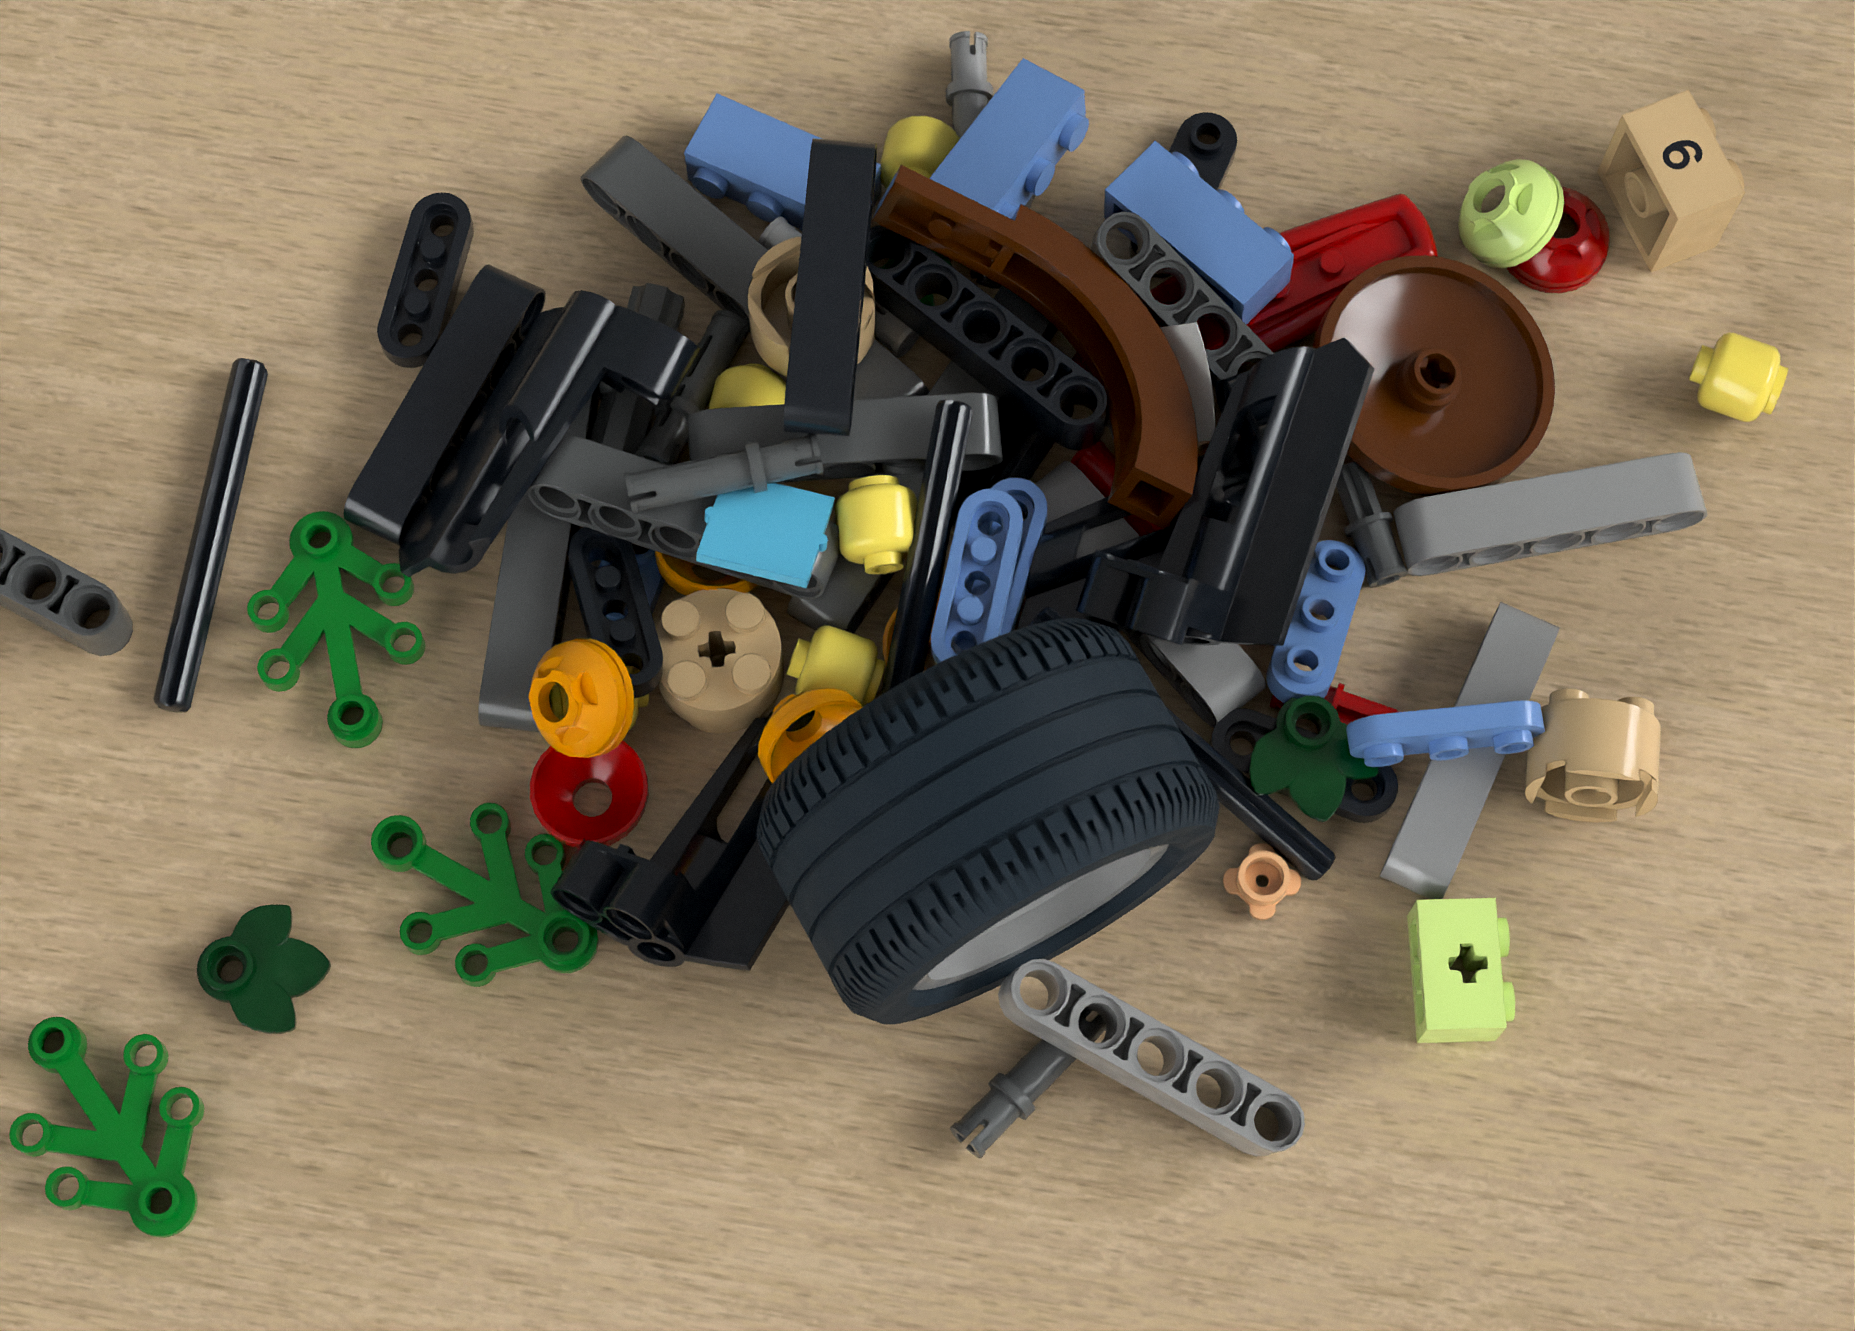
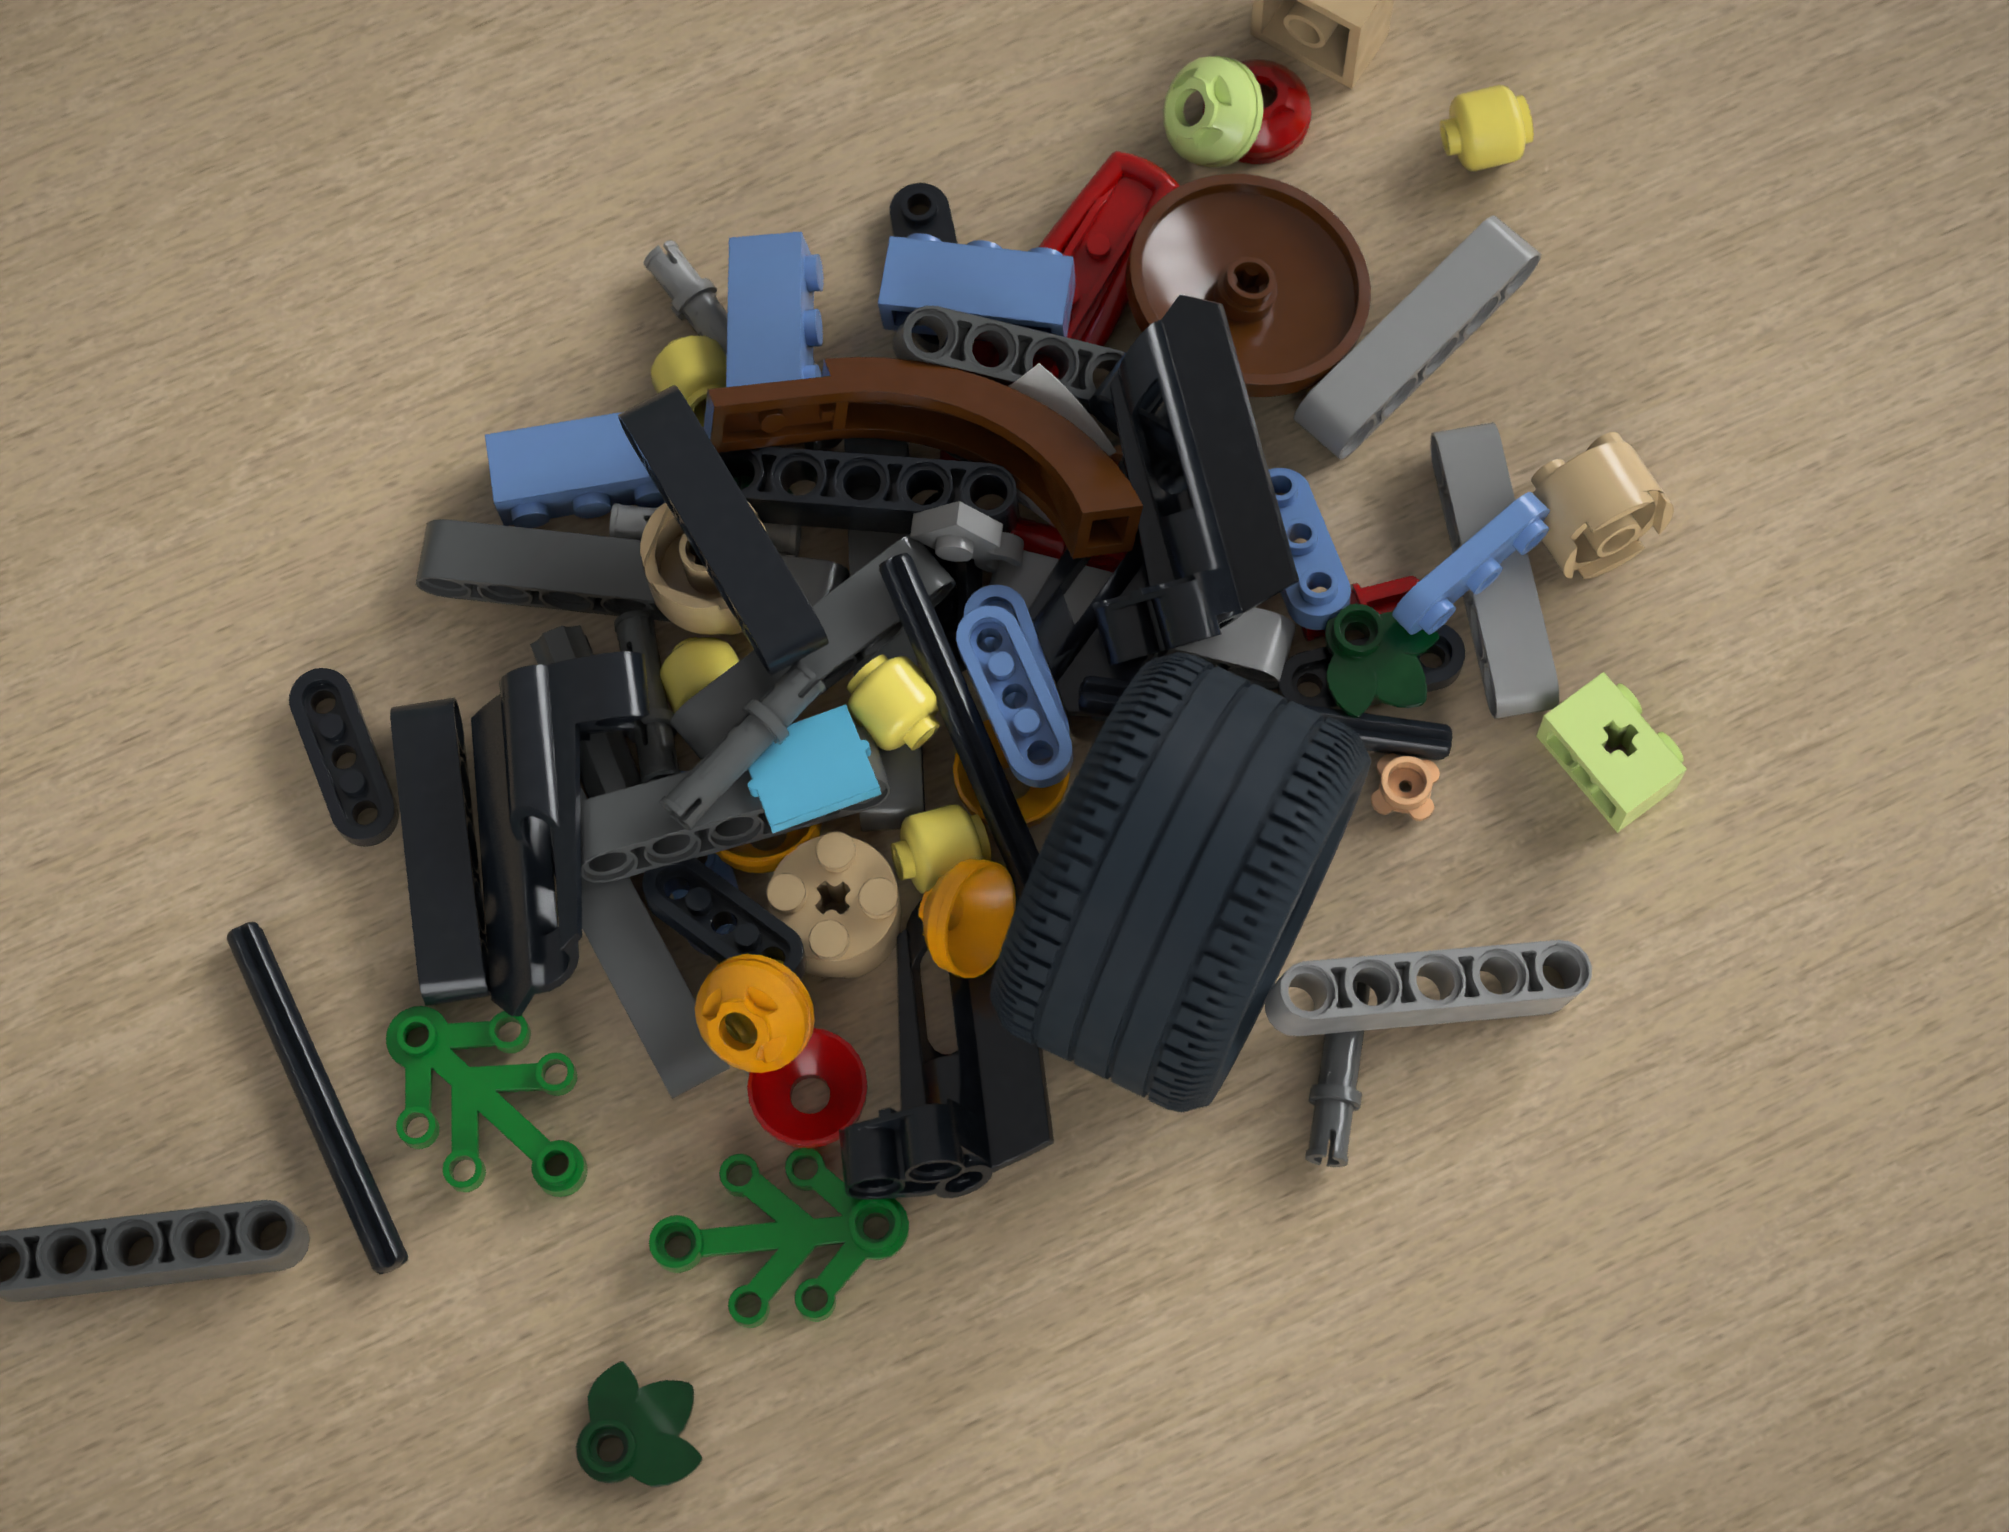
camera: 30 degrees left, 0 degrees up
dark grey axle [1336,462,1408,588] -> none
none -> light grey plate [910,501,1024,573]

